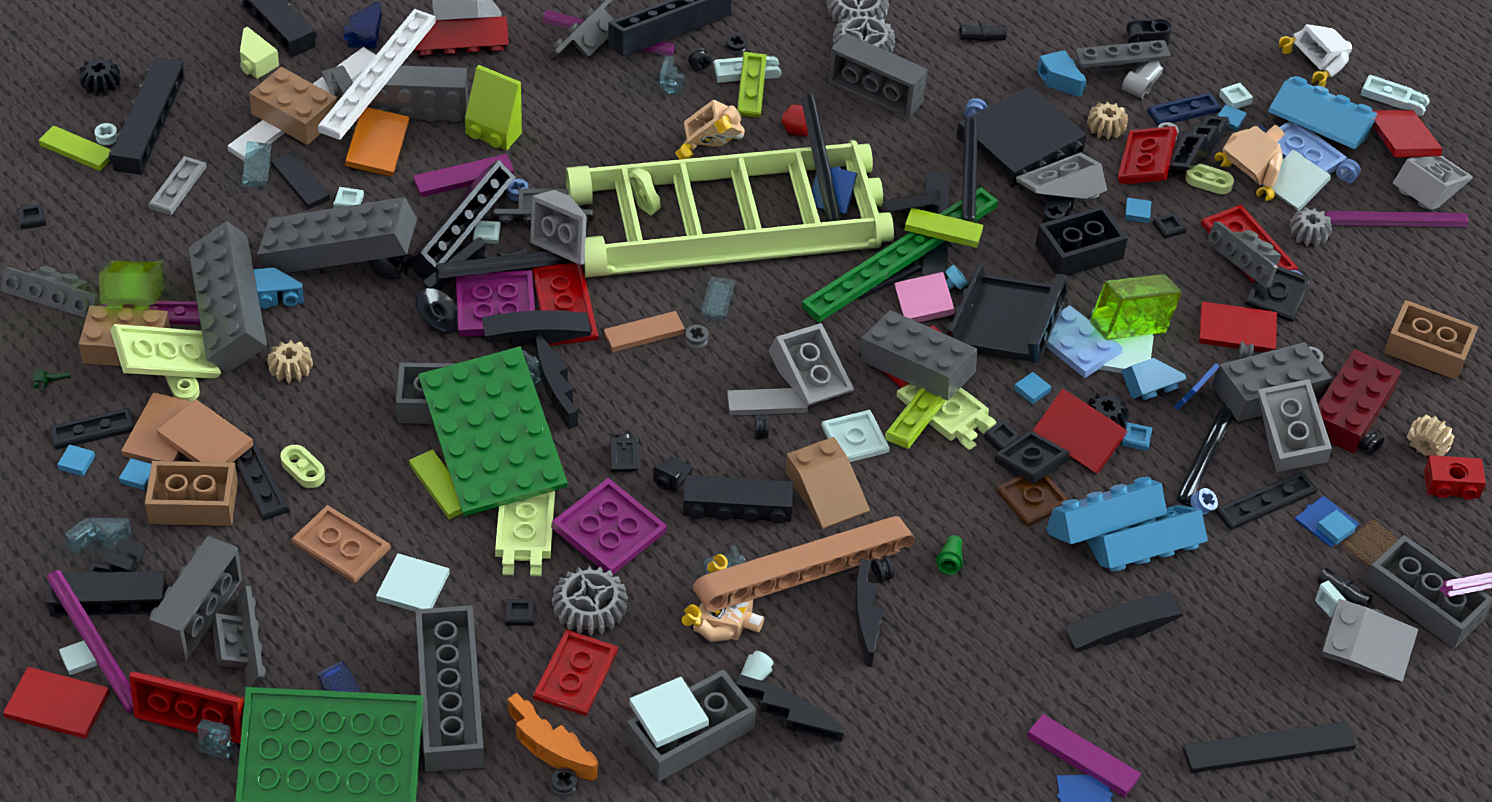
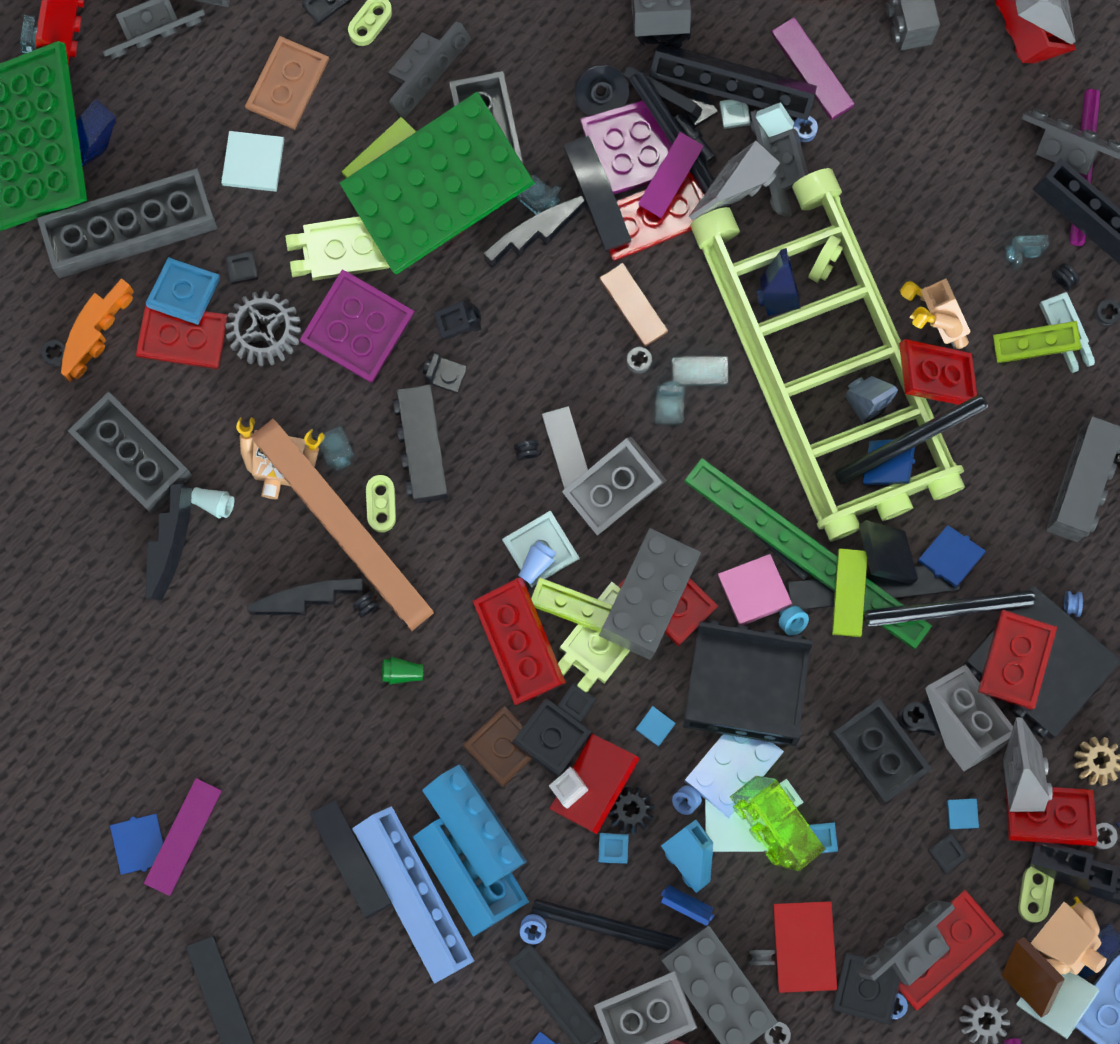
camera: 80 degrees right, 30 degrees up
lime slope [465,65,522,150] -> none
light aqua tile [630,677,709,748] -> none
red head [782,104,809,137] -> none
medium nougat slope [785,437,870,529] -> none
none -> dark azure tile [146,257,220,325]
none -> light blue brick [352,806,474,984]
none -> yellowish green plate [366,475,396,532]
none -> dark grey bracket [388,21,471,119]
none -> red tile [473,578,566,705]
none -> light blue cone [518,541,556,584]
none -> white tile [549,767,589,809]
none -> magenta tile [638,132,704,218]
none -> clear light blue bracket [655,382,685,425]
none -> medium blue bush [672,785,702,815]
none -> light aqua tile [756,102,794,137]
none -> clear blue slope [757,248,801,316]
none -> sand blue slope [845,376,898,424]
none -> red tile [899,339,977,405]
none -> blue piece [918,525,986,588]
none -> red tile [978,610,1057,710]
none -> reddish brown tile [1001,937,1065,1018]
none -> light grey slope [1003,718,1052,812]

